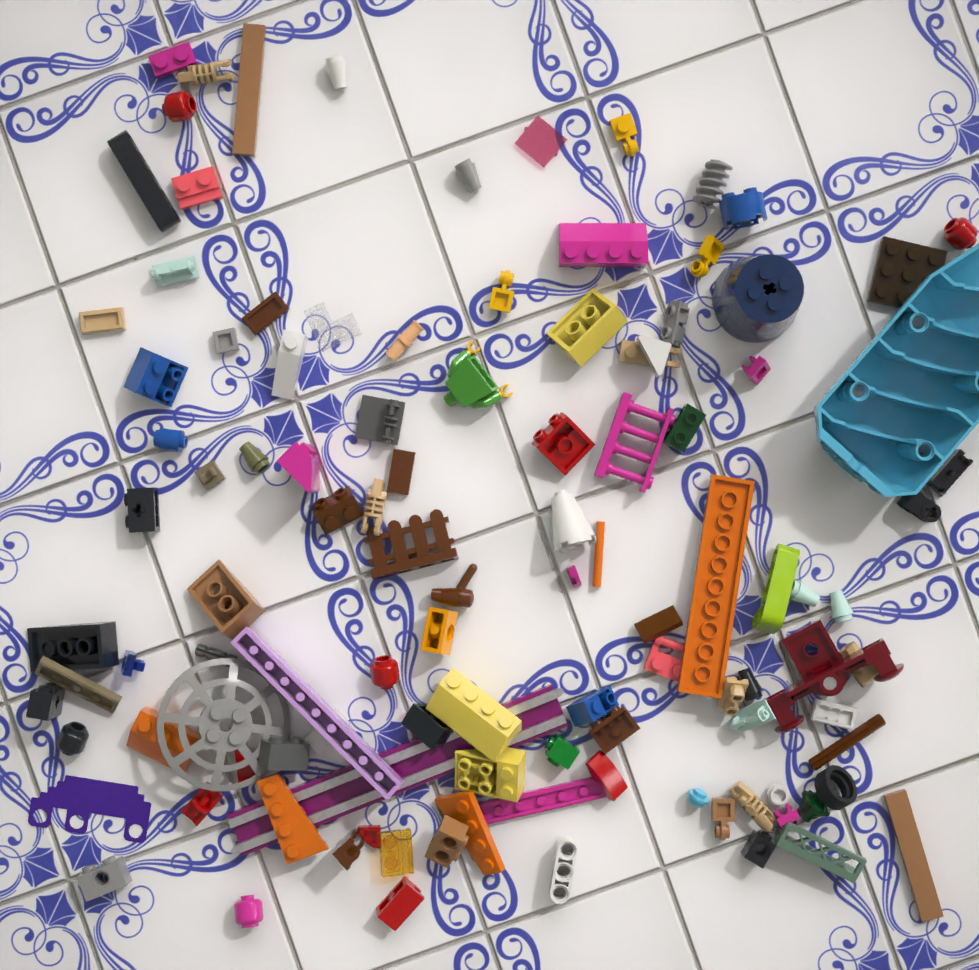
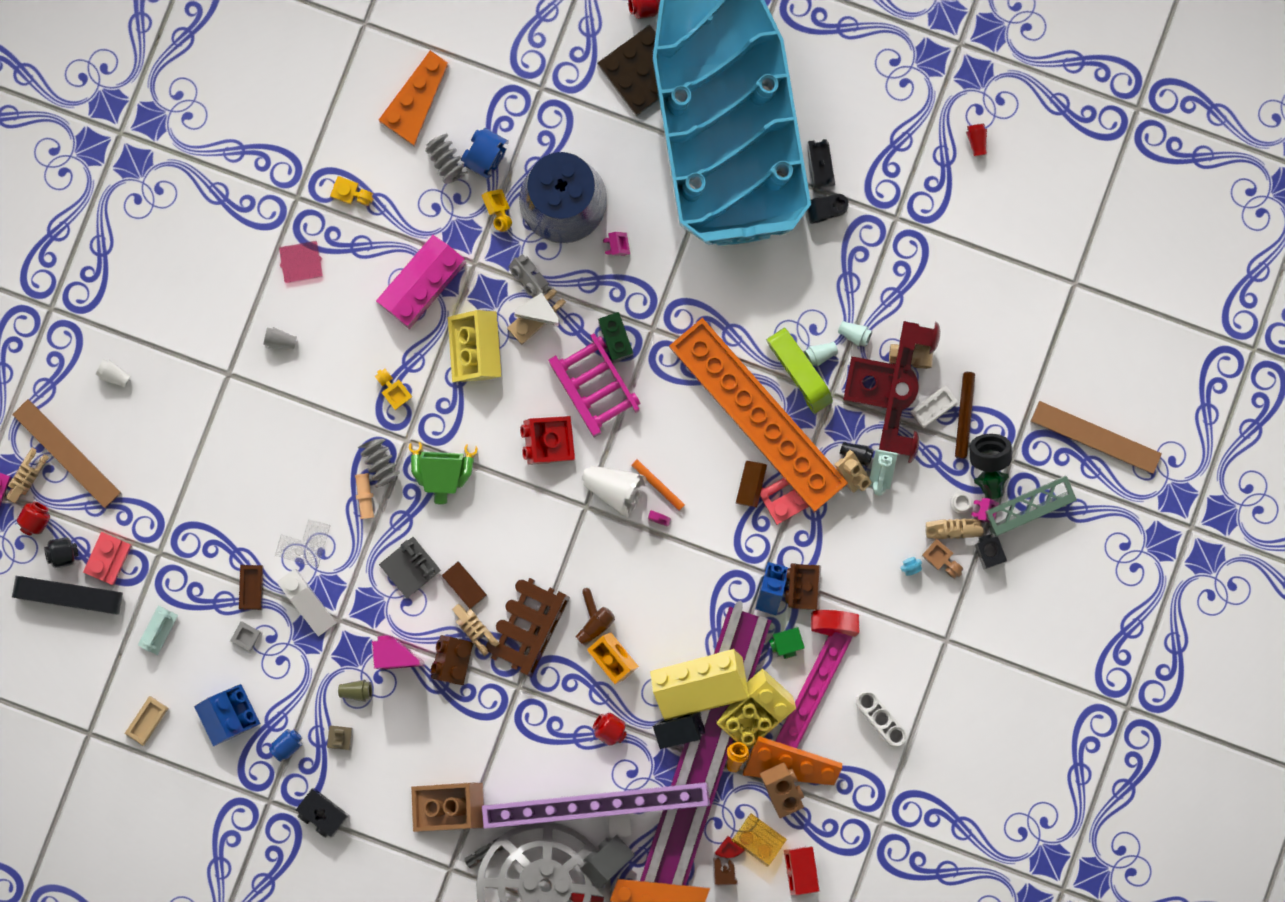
camera: 55 degrees left, 5 degrees down
none -> black head [44,537,79,568]
none -> light grey piece [358,438,400,488]
none -> orange wing [379,50,448,146]
none -> light orange cone [726,742,749,773]

